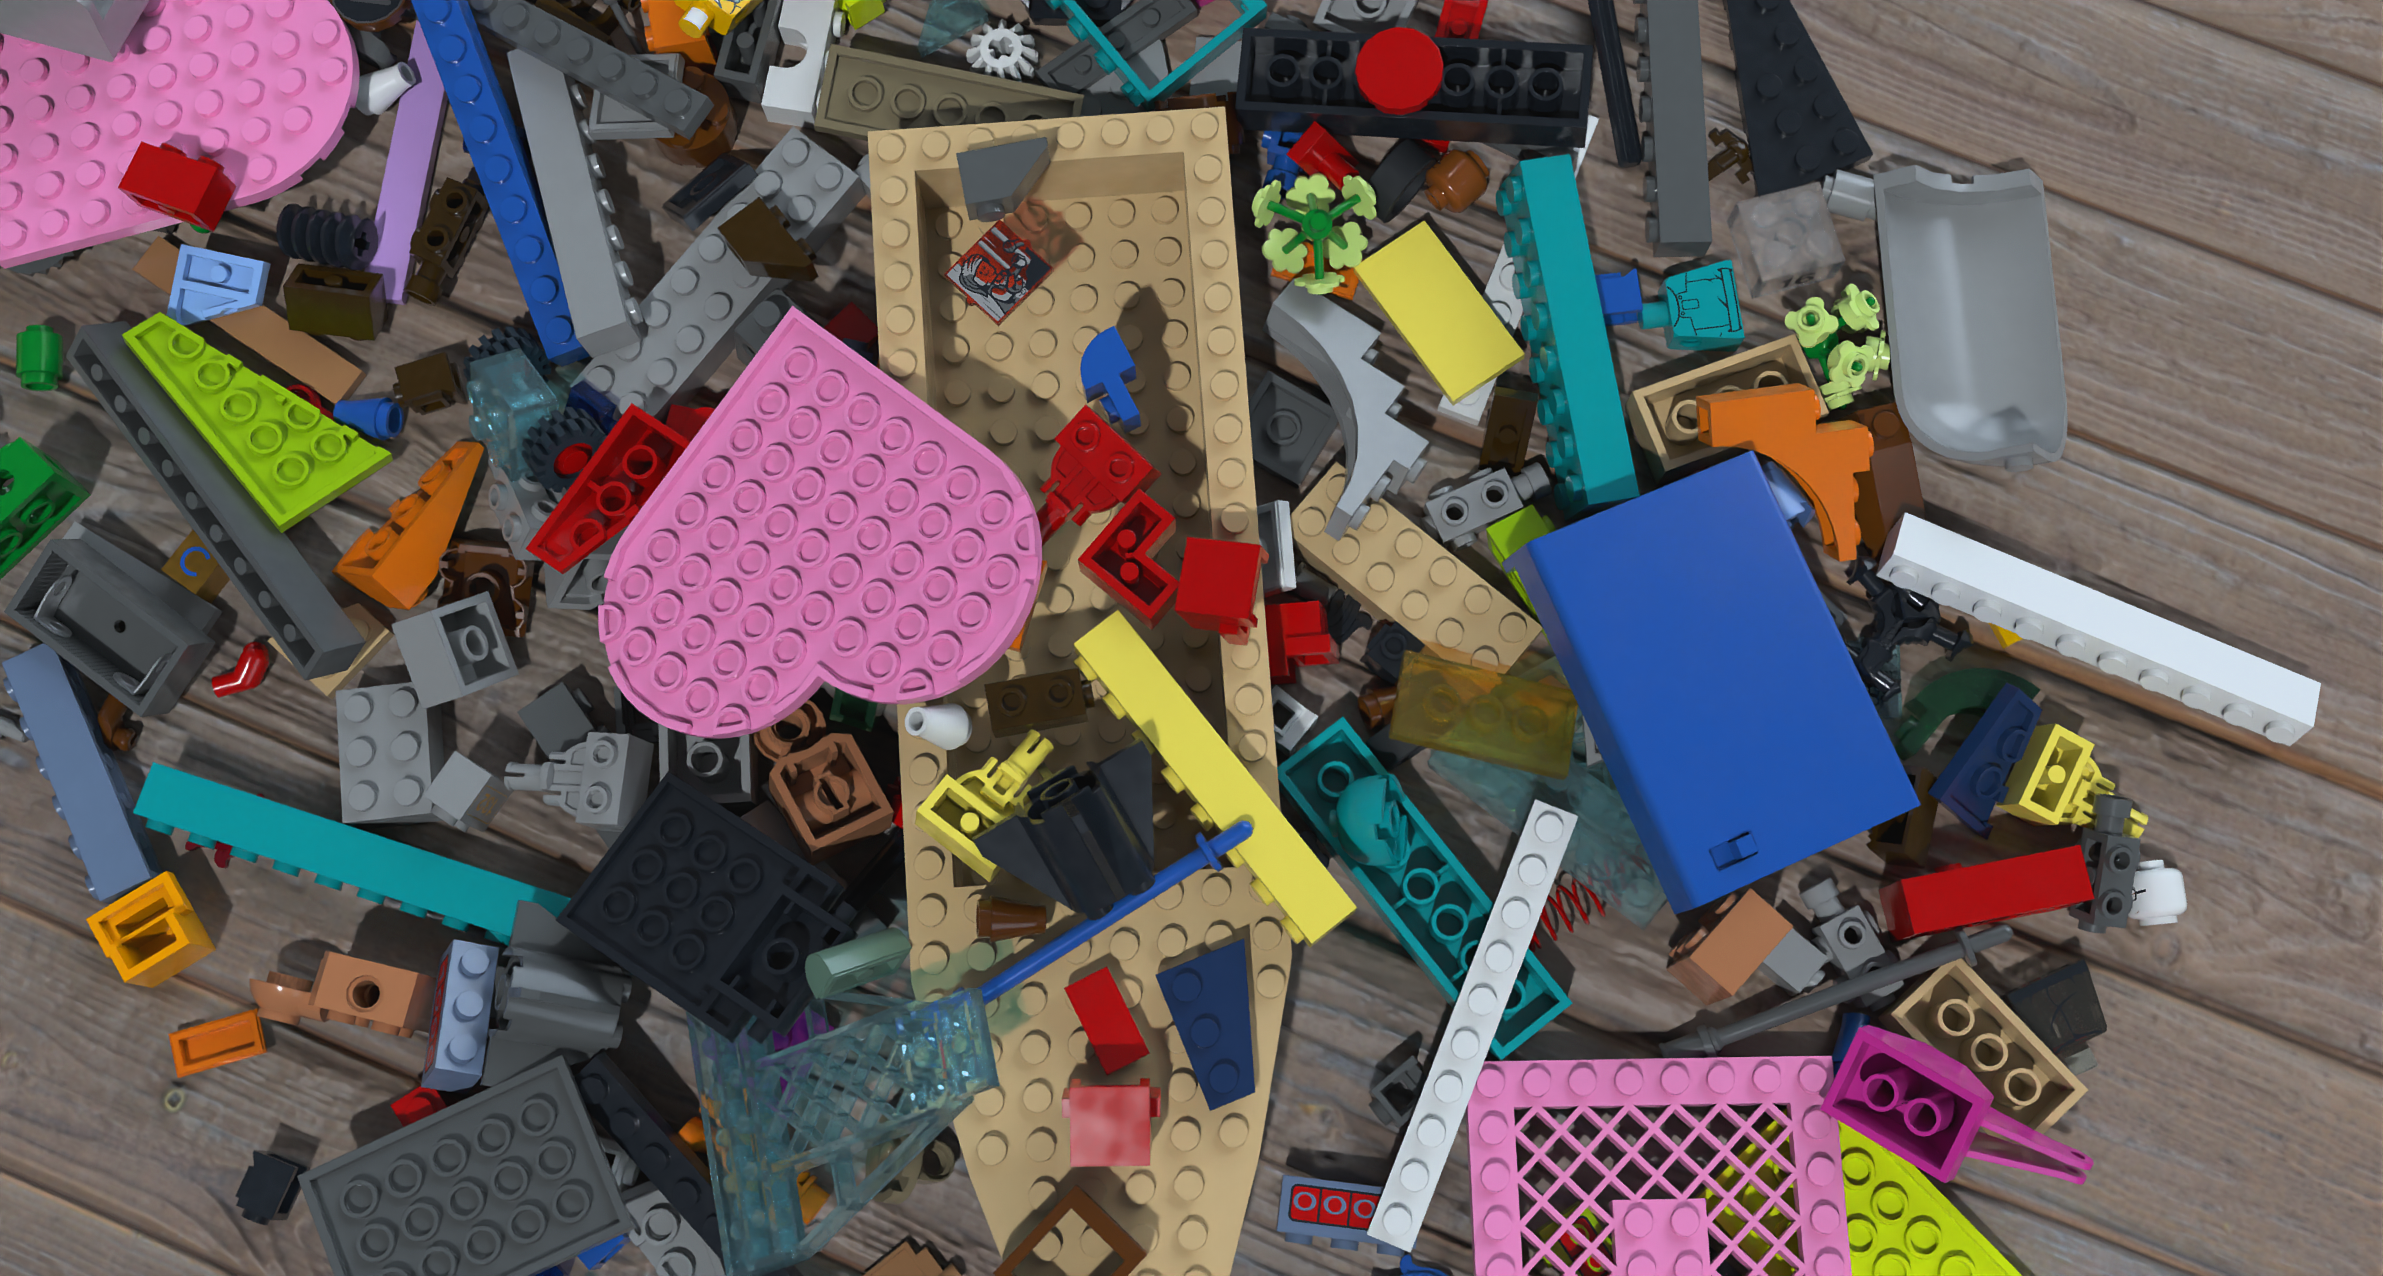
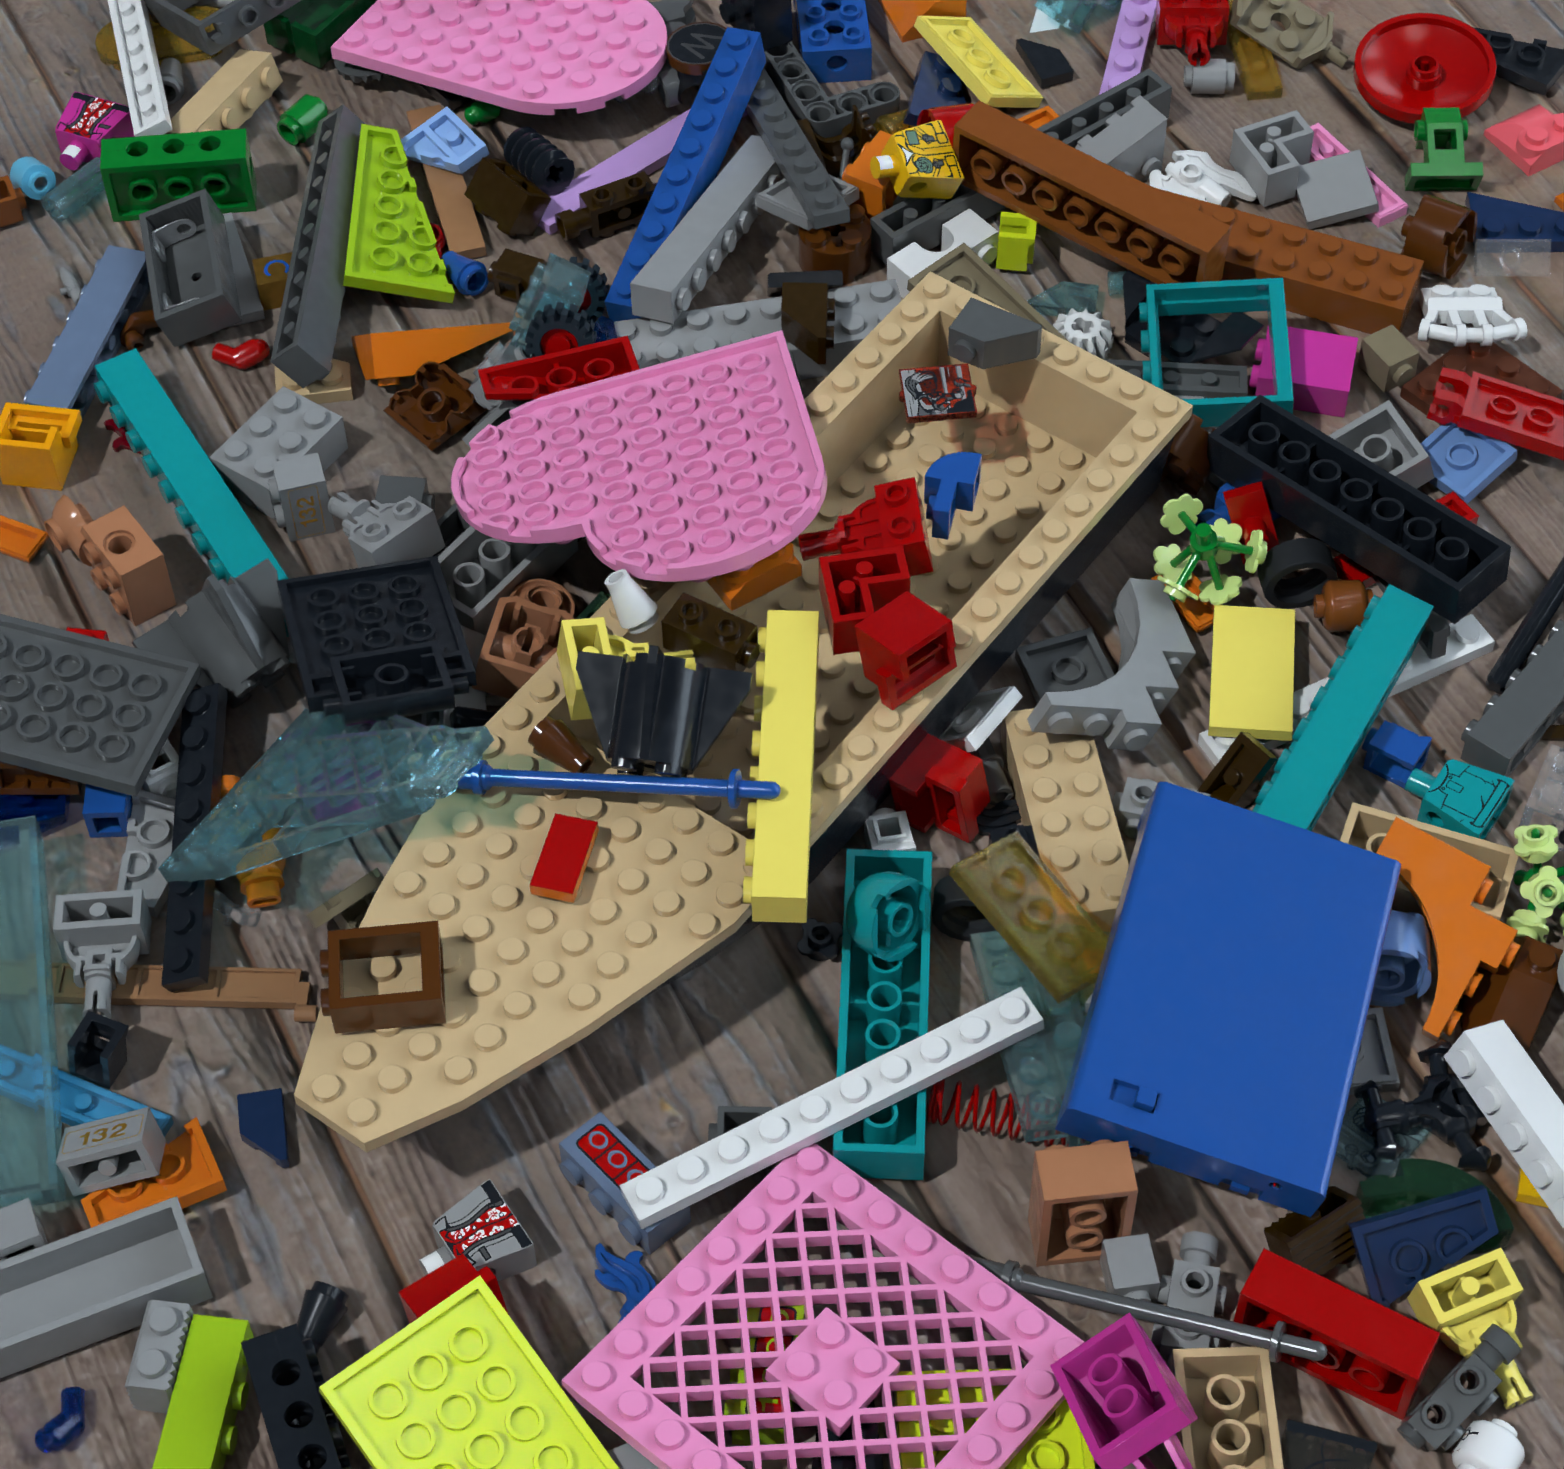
camera: 40 degrees right, 25 degrees down
red brick [118,141,236,232] -> none
white cone [355,62,416,116] -> none
light grey brick [391,591,519,709] -> none
sand blue brick [421,939,499,1095] -> none
sand green brick [805,927,912,999] -> none
plate [1062,1078,1161,1167] -> none
dark blue wing [1155,939,1255,1111] -> none
red tile [1355,27,1444,115] -> none

